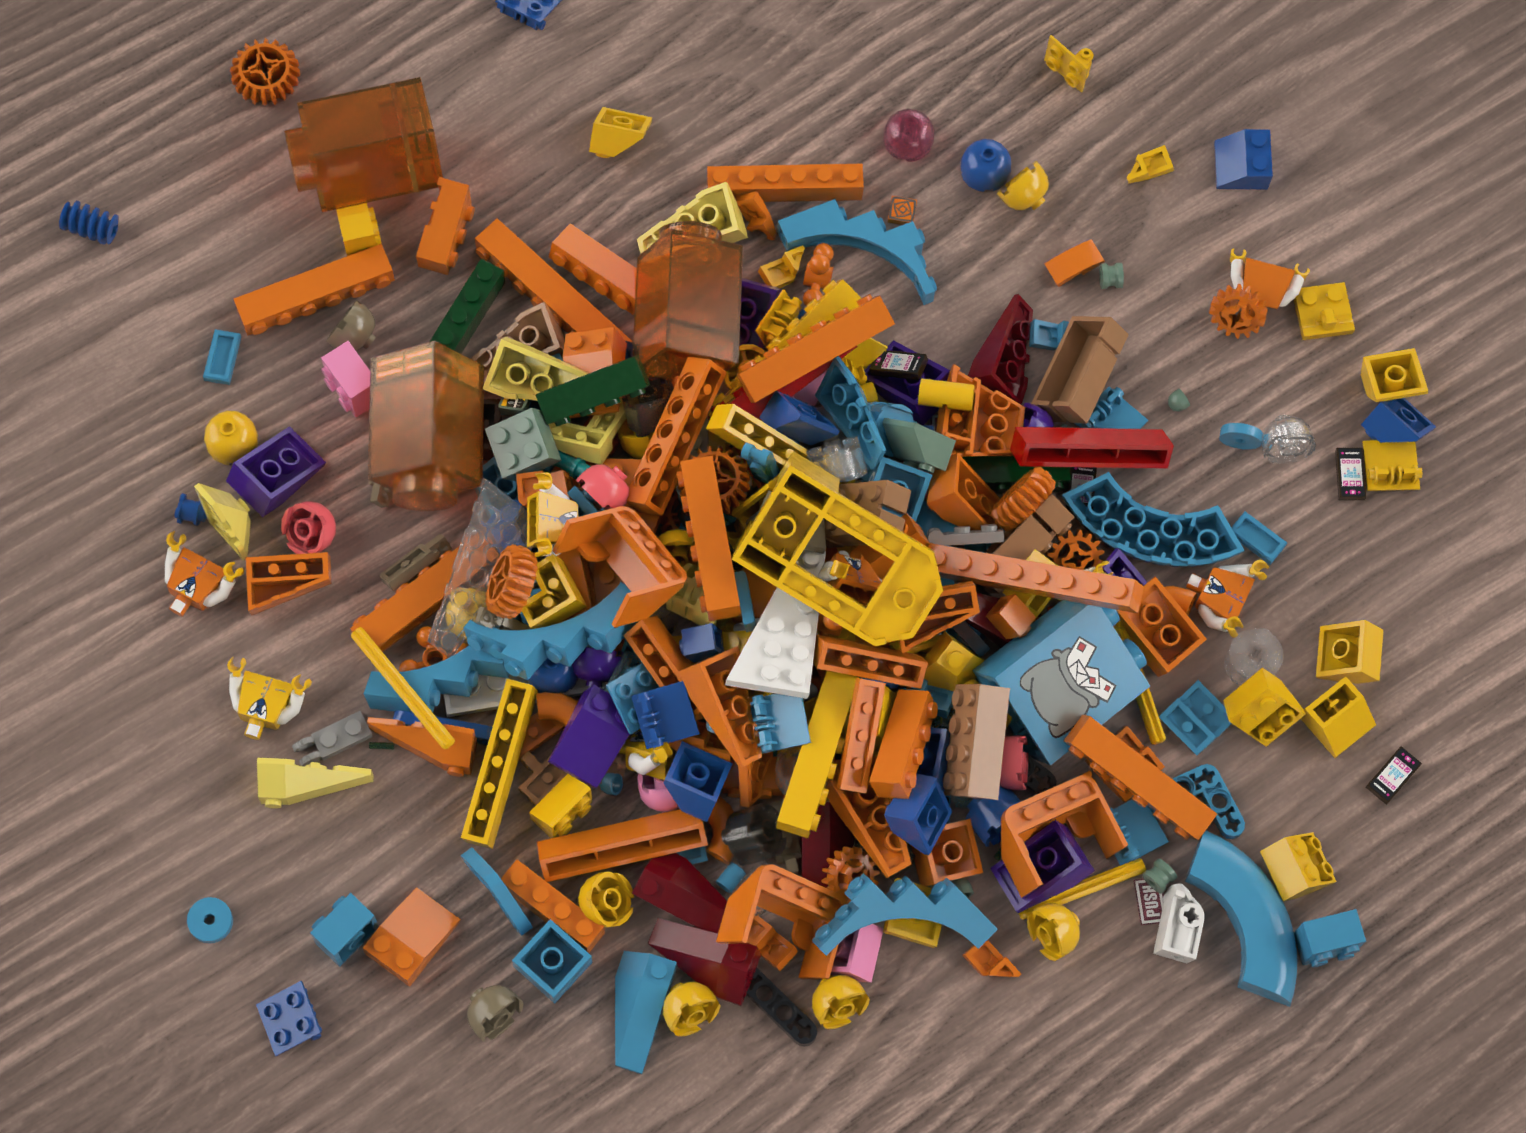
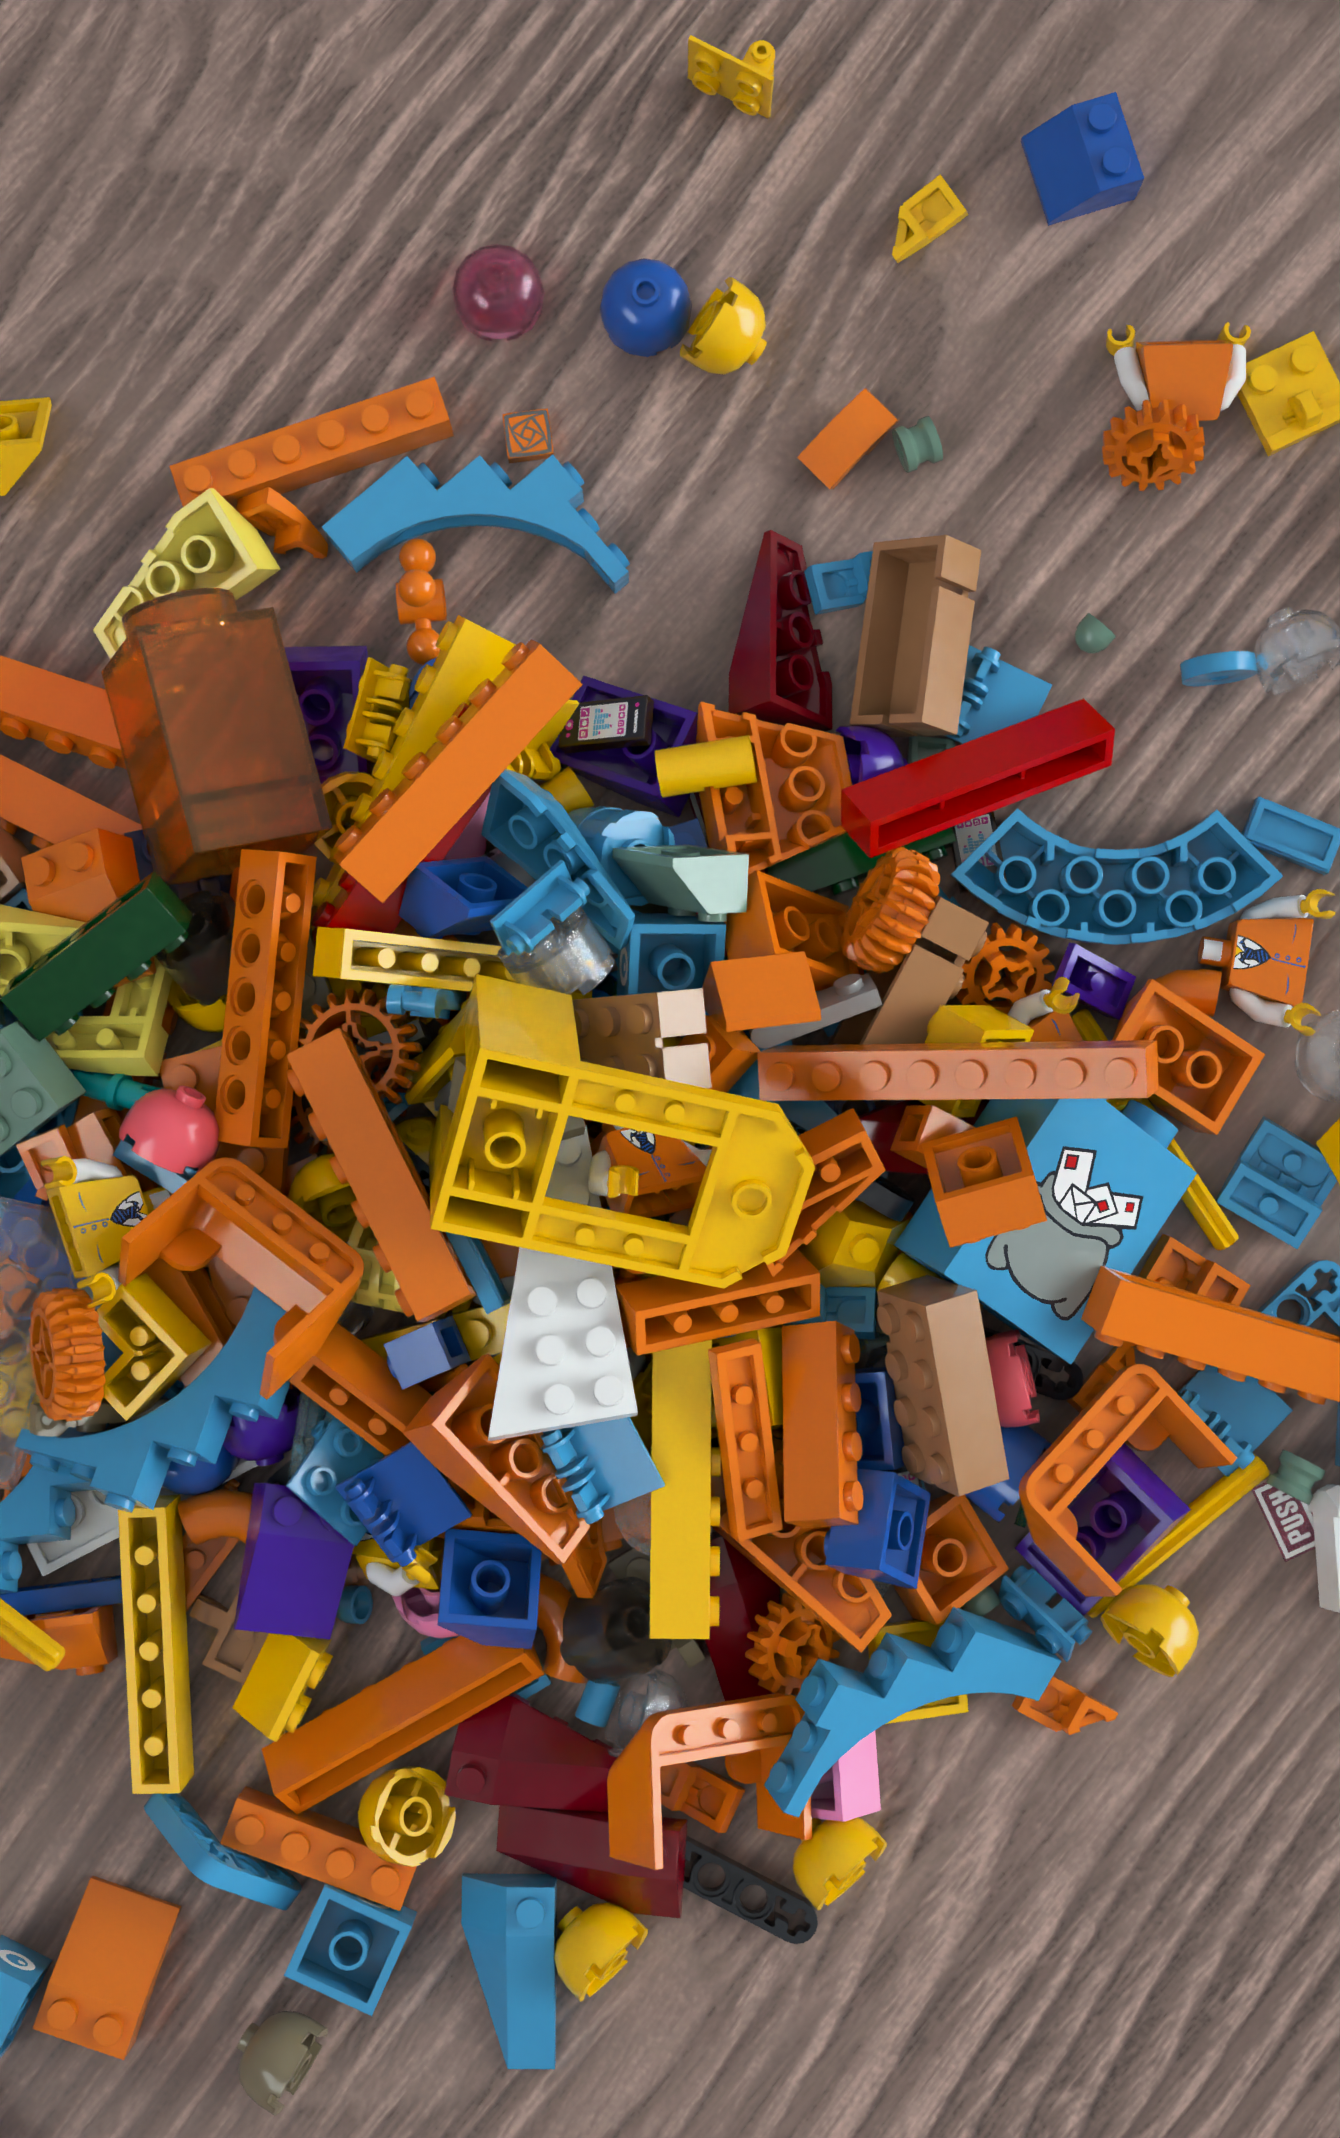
camera: 15 degrees left, 15 degrees up
yellow slope [758,245,805,288] -> none
none -> dark azure hinge [490,860,591,956]
none -> orange slope [702,951,821,1032]
none -> orange slope [921,1116,1047,1248]
none -> dark azure hinge [998,1565,1093,1662]

